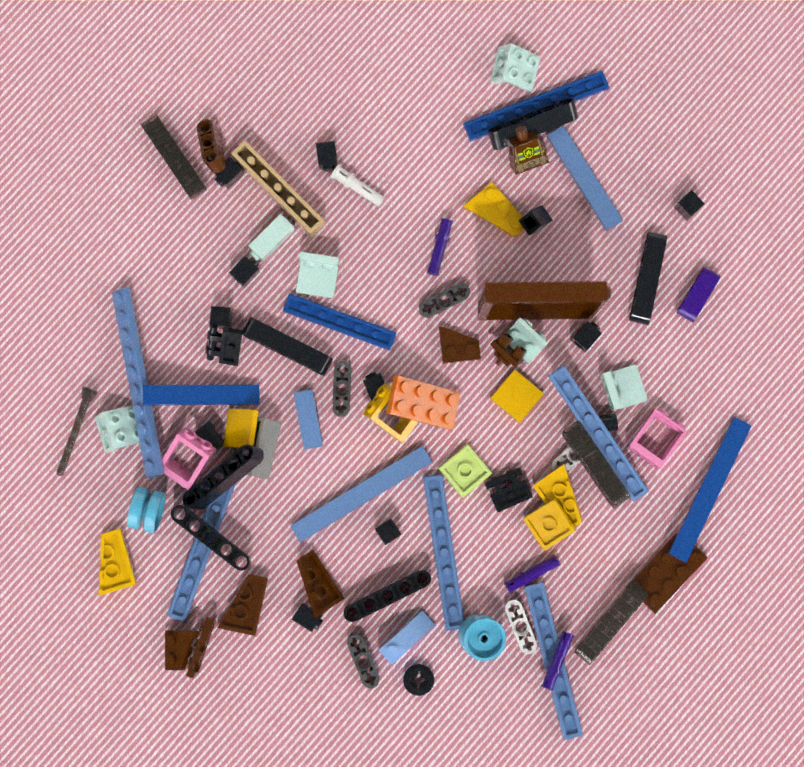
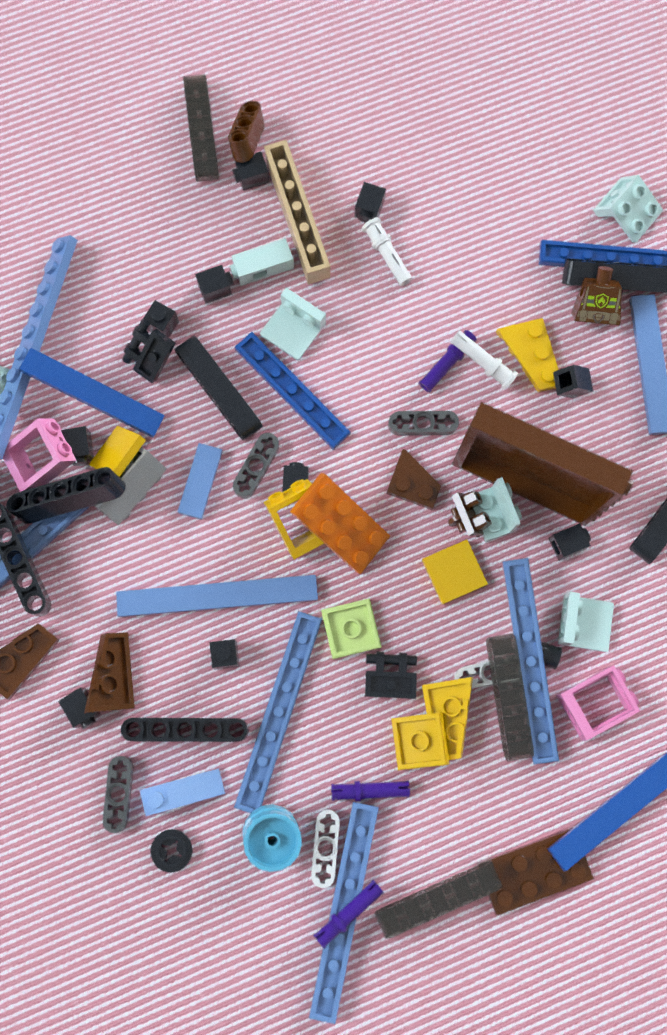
camera: 30 degrees right, 5 degrees down
none -> white pin [450,330,518,389]

